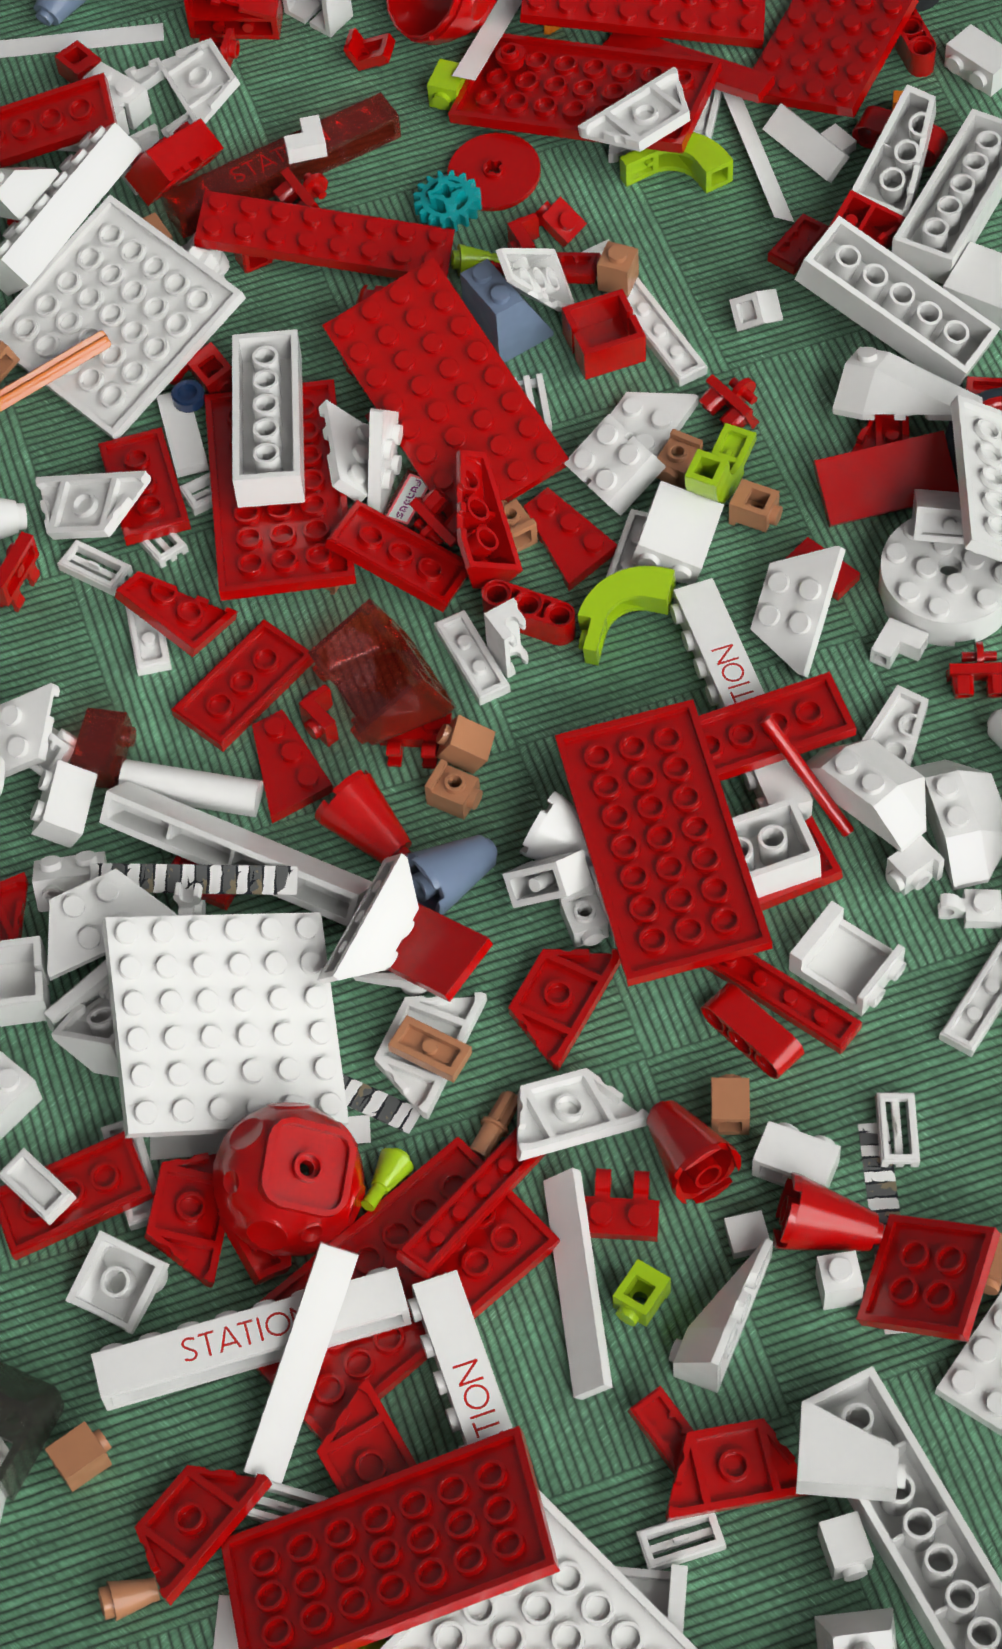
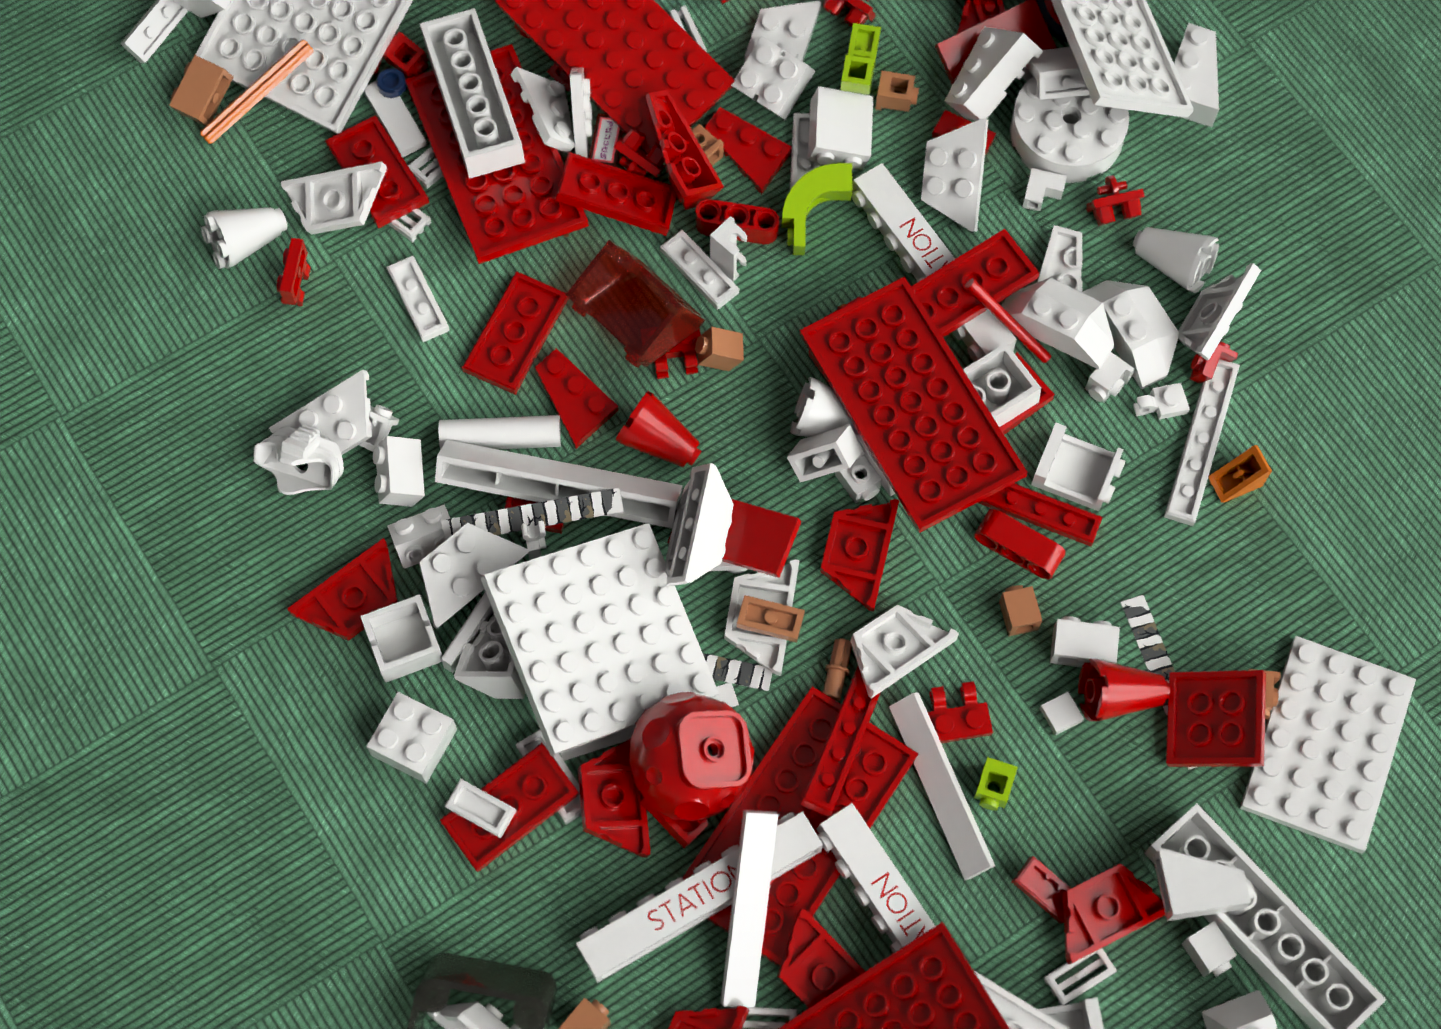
camera: 20 degrees left, 10 degrees up
white tile [57,539,133,596] -> none
white slope [65,1231,170,1334] -> none
clear red brick [69,707,136,789] -> none
red wing [115,571,238,658] -> none
red bracket [299,684,339,747] -> none
lime cone [361,1148,414,1212] -> none
sand blue cone [405,835,498,915] -> none
nougat brick [424,759,483,820] -> none
red cone [646,1100,741,1204] -> none
nougat brick [656,429,703,489] -> none
white wedge [669,1239,773,1393] -> none
white brick [815,1250,864,1310] -> none
white tile [875,1093,920,1167] -> none
none -> white wedge [945,27,1043,121]

